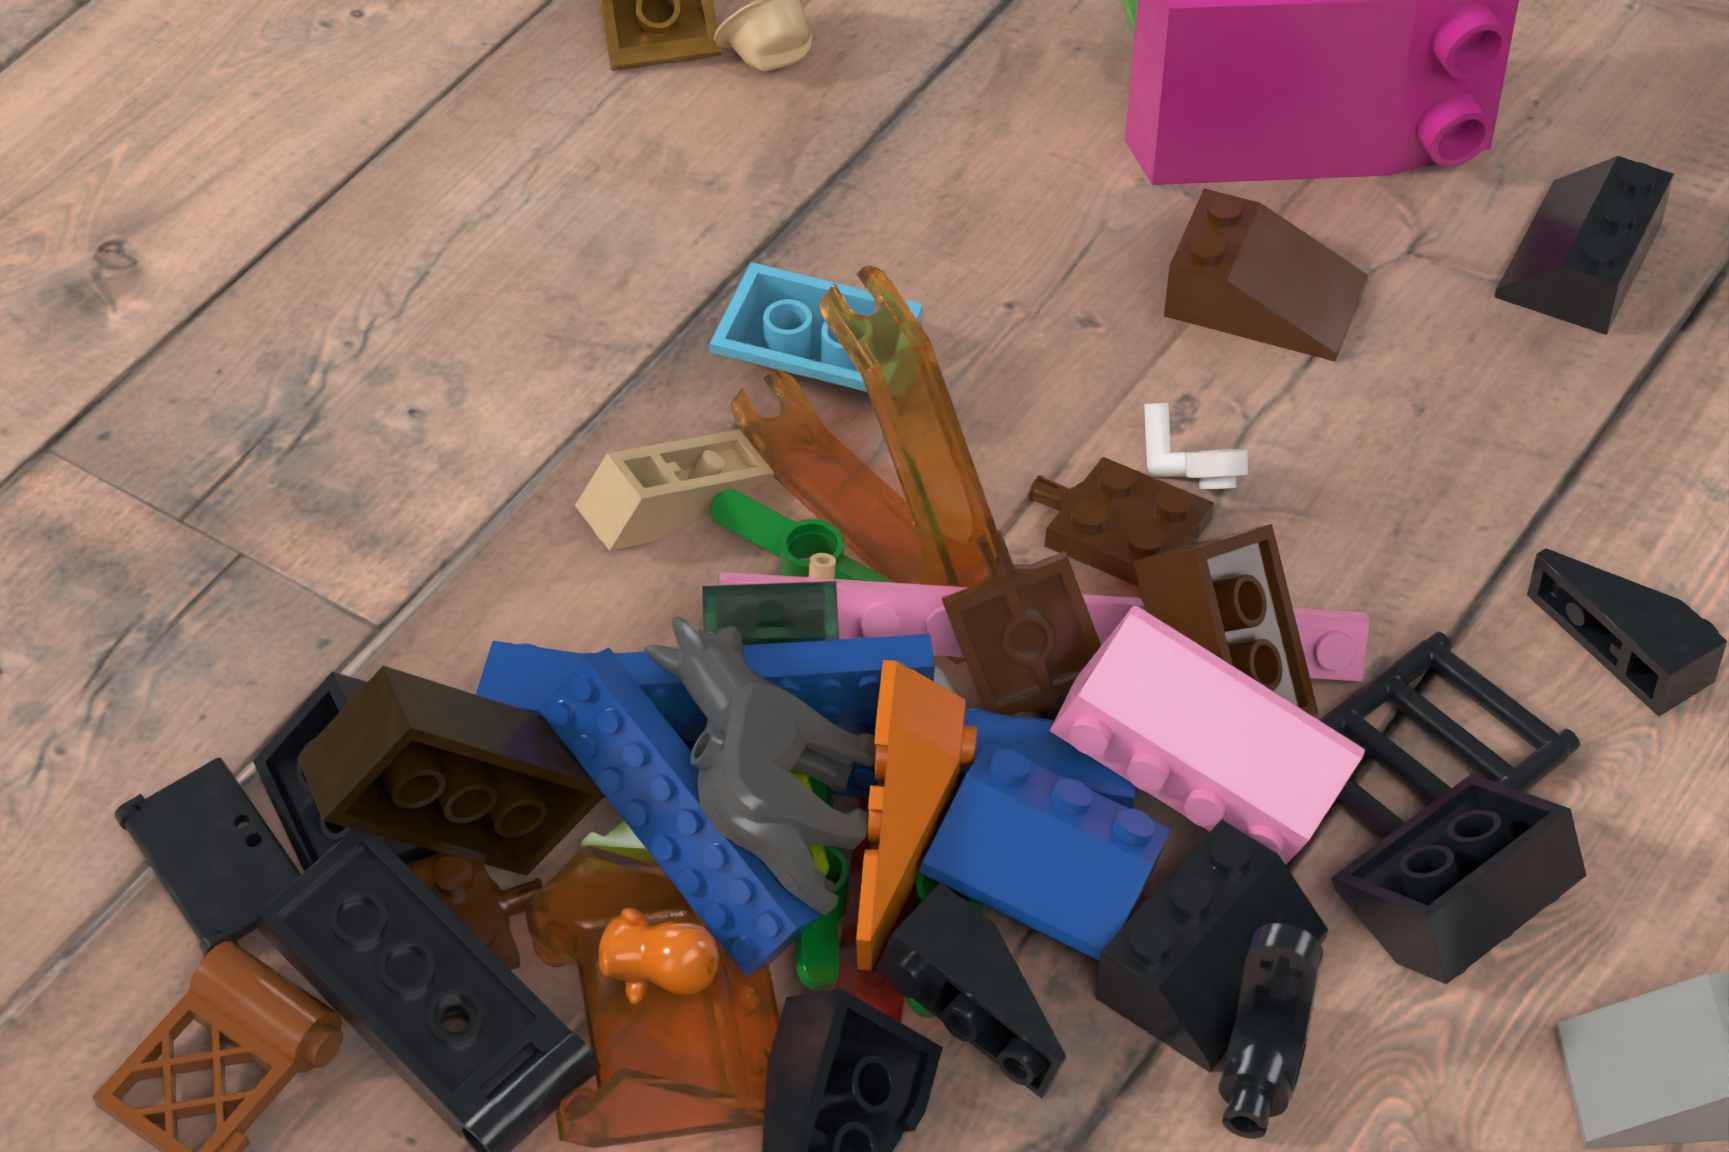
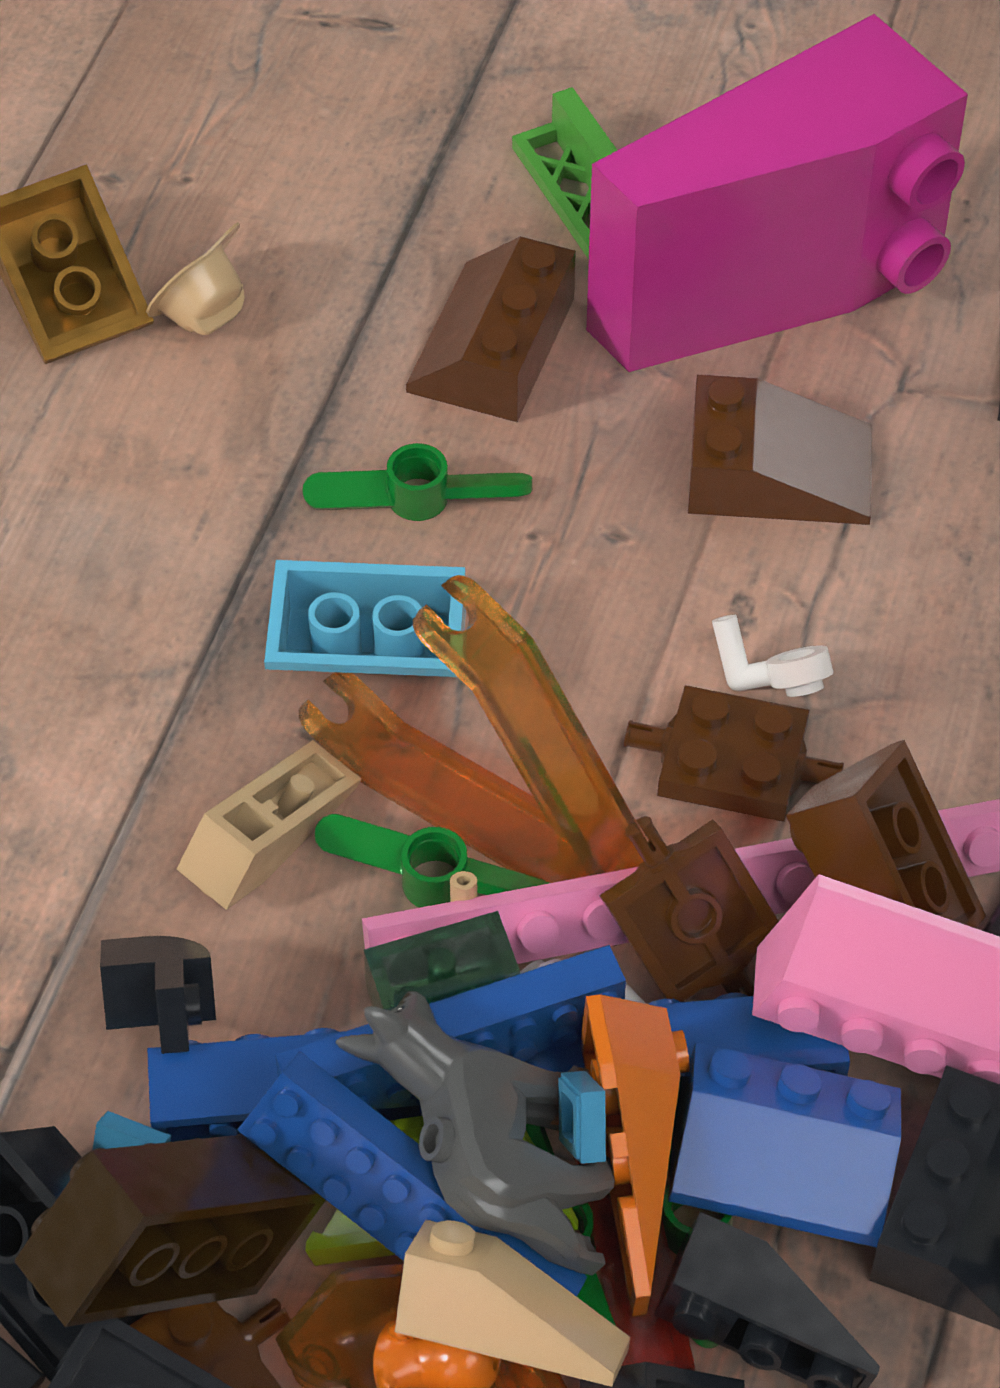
camera: 15 degrees left, 5 degrees up
none -> black brick [100,936,216,1054]
none -> green piece [302,443,533,521]
none -> tan slope [395,1220,631,1387]
none -> reddish brown slope [406,236,576,422]
none -> dark azure tile [558,1071,606,1164]

